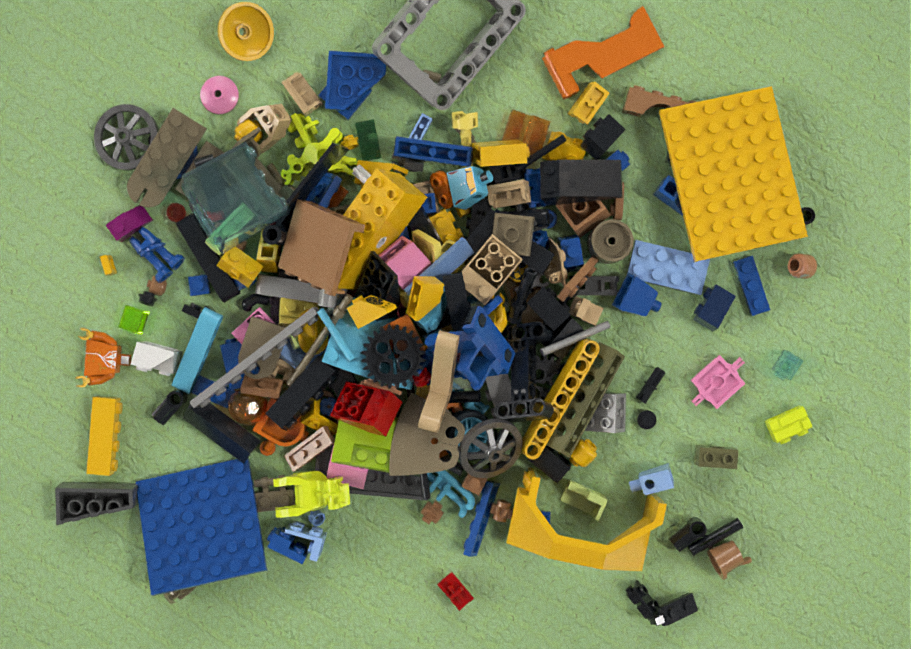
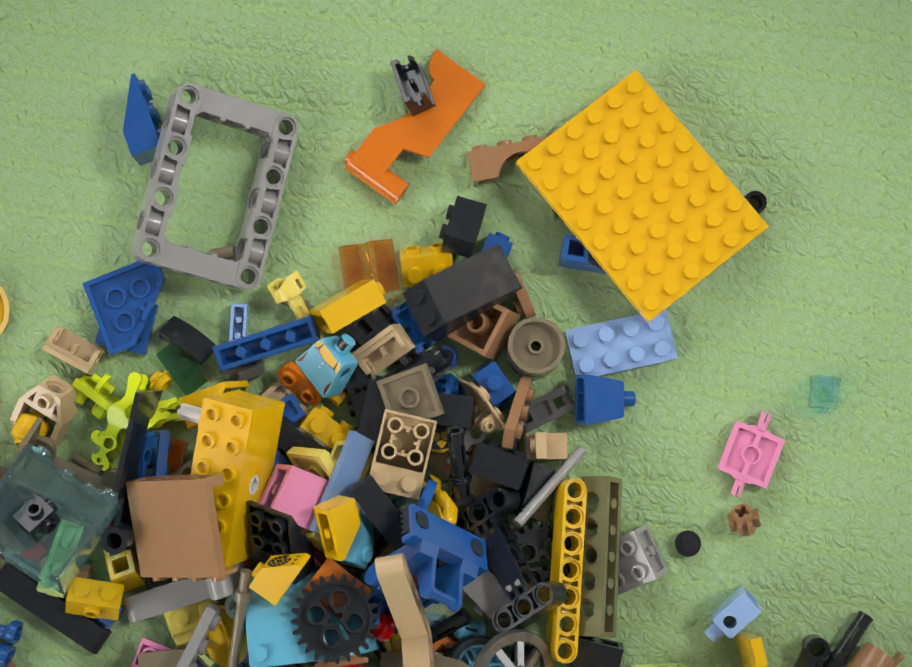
camera: 25 degrees left, 5 degrees down
blue plate [188,275,211,296] -> none
black arm [241,293,270,312] -> none
axle [269,296,280,325] -> none
medium azure bar [317,308,356,362] -> none
black bar [514,134,567,172] -> none
yellow hinge [567,81,610,125] -> none
yellow head [569,439,597,467] -> none
black axle [636,367,665,404] -> none
dark blue brick [693,284,736,332] -> none
olive brick [694,445,738,469] -> none
blue plate [733,256,770,316] -> none
neon yellow brick [765,405,812,444] -> none
nougat head [788,253,817,279] -> none
none -> black brick [12,494,60,543]
none -> black slope [158,316,215,366]
none -> black hinge [390,55,436,116]
none -> medium nougat gear [727,504,761,537]

